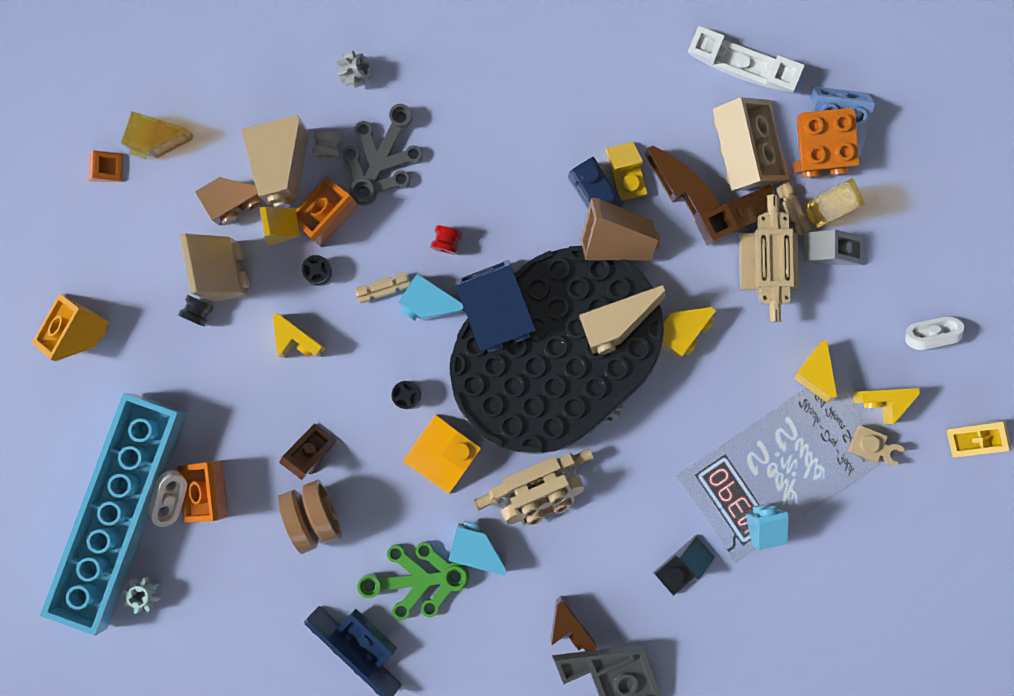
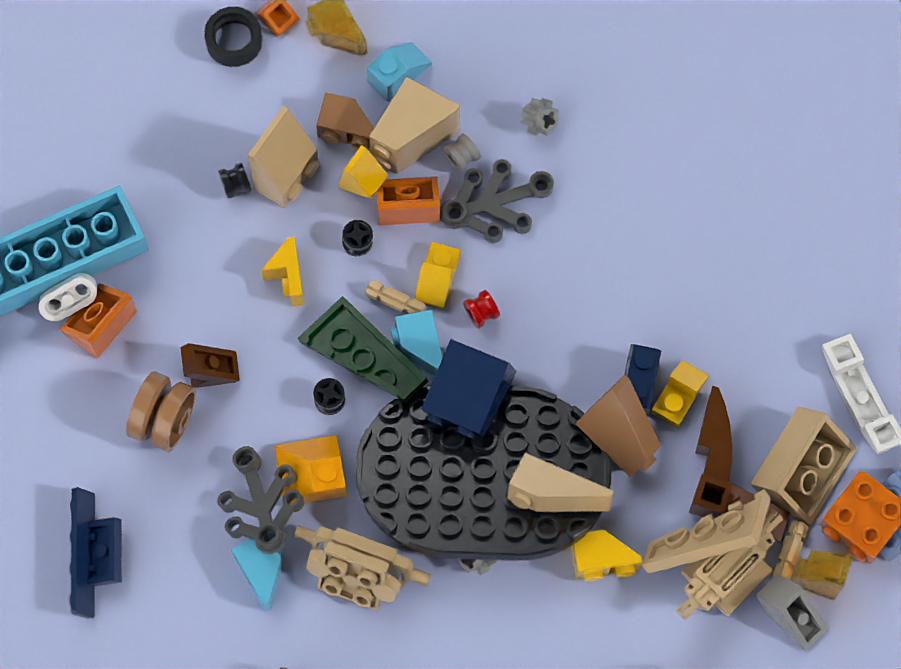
camera: 45 degrees right, 15 degrees down
light orange slope [32,293,109,362] -> none
bright green plant [357,541,470,620] -> none
none -> black tyre [204,6,262,67]
none -> dark grey plant [217,446,305,554]
none -> dark green wing [297,296,429,403]
none -> medium azure slope [367,42,432,102]
none -> yellow slope [414,242,461,310]
none -> tan wing [642,490,771,574]

